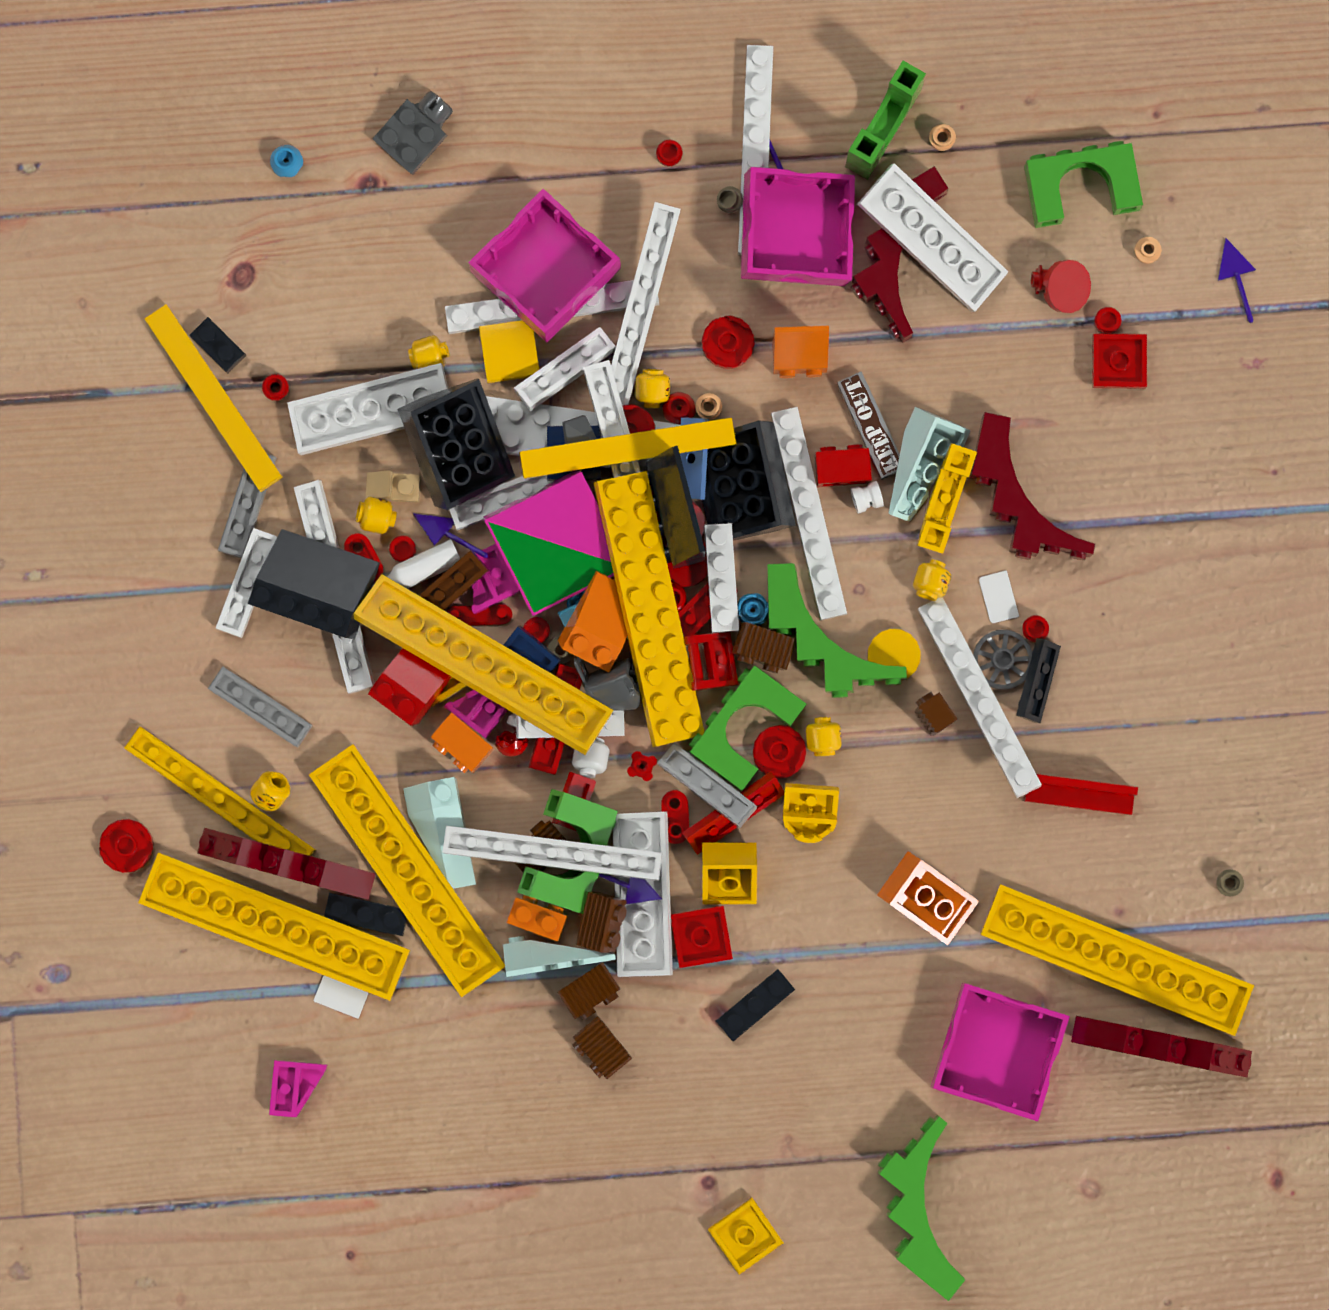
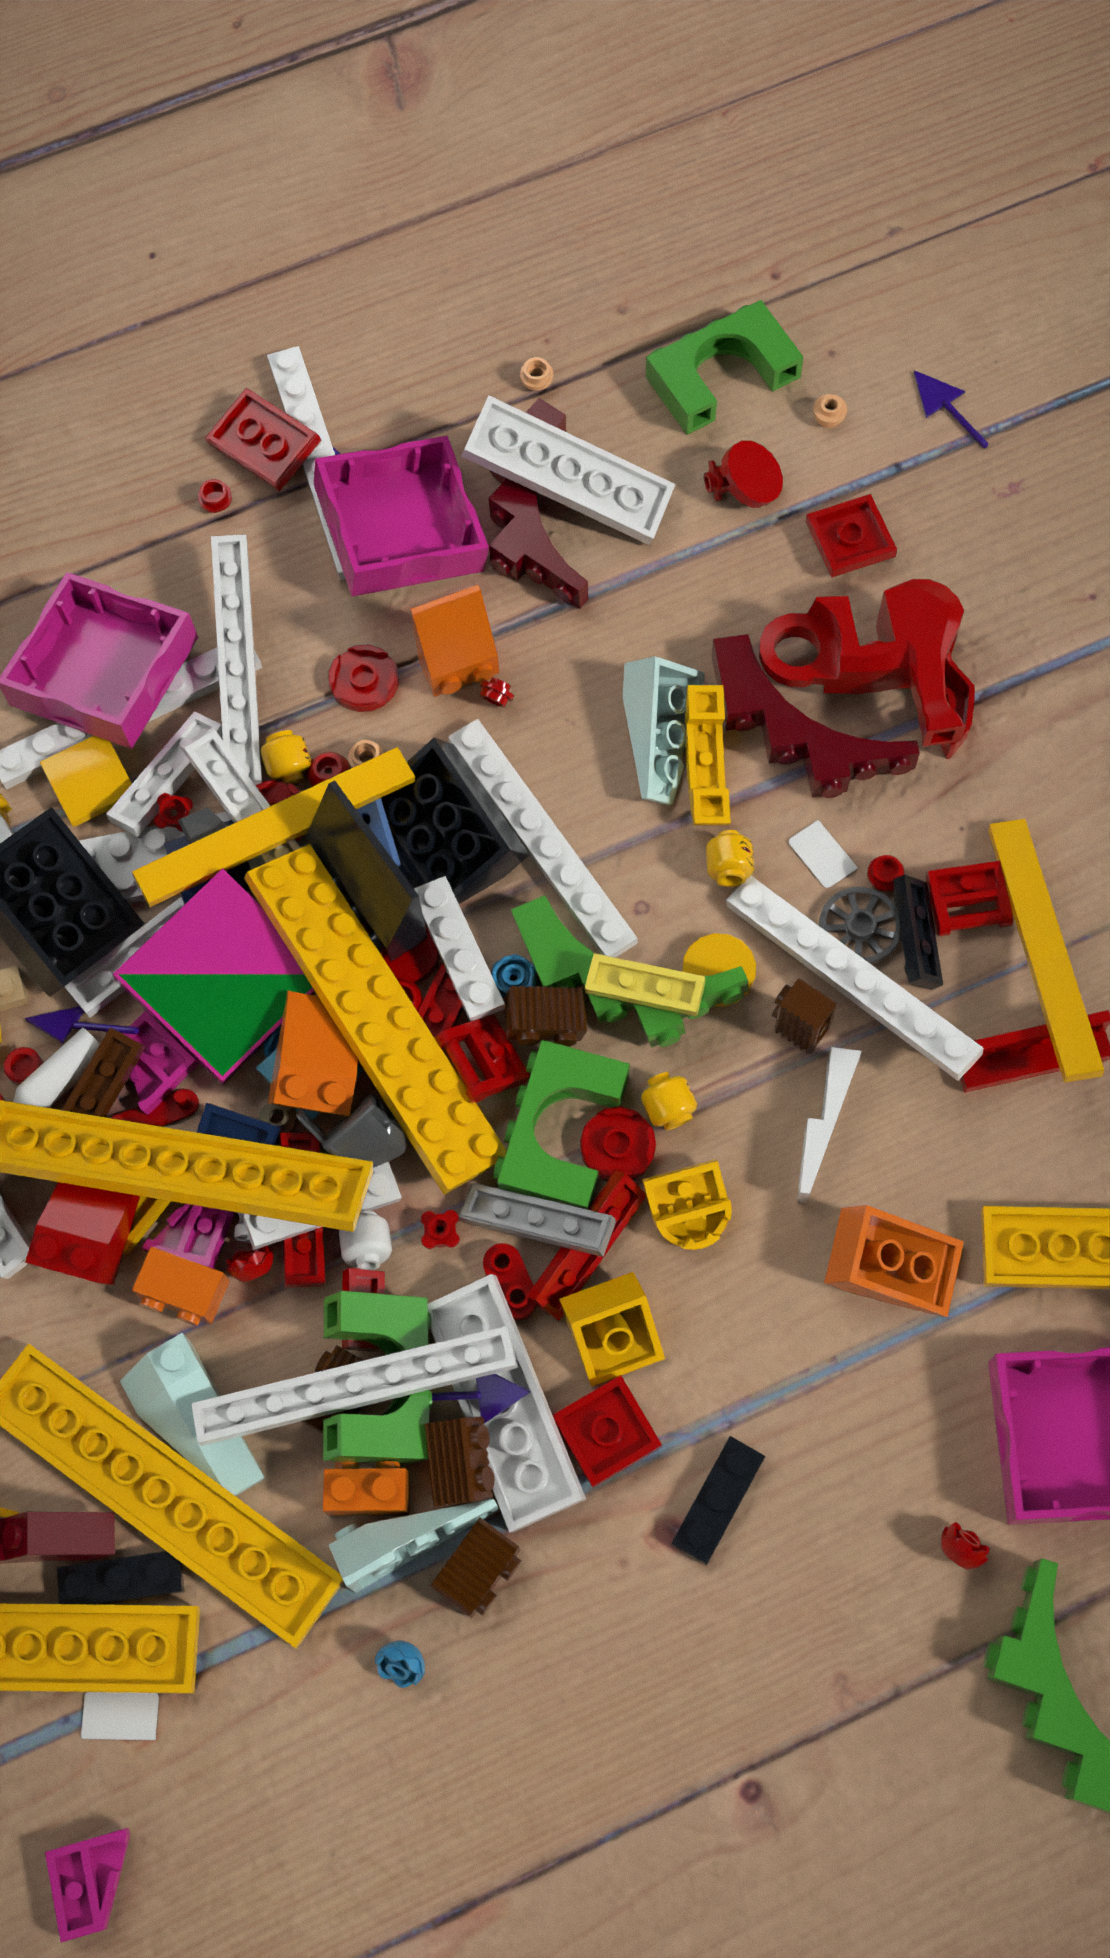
camera: 20 degrees left, 15 degrees down
red tile [523,617,550,643] -> none
reddish brown brick [572,1016,632,1079] -> none
yellow tile [708,1197,784,1275] -> none
dark tan plate [717,186,743,213] -> none
red brick [815,444,872,488] -> none
tile [837,371,900,480] -> none
bright green arch [845,60,926,180] -> none
white wheel [850,481,884,514] -> none
red tile [1094,307,1122,334] -> none
none -> red plate [154,793,193,832]
none -> tile [204,387,322,492]
none -> dark azure plate [375,1640,425,1688]
none -> red plate [479,677,514,708]
none -> light yellow plate [584,953,706,1017]
none -> red animal [759,579,975,759]
none -> white slope [797,1047,862,1203]
none -> red plate [925,860,1013,937]
none -> red plate [941,1522,990,1570]
none -> yellow tile [988,819,1105,1083]

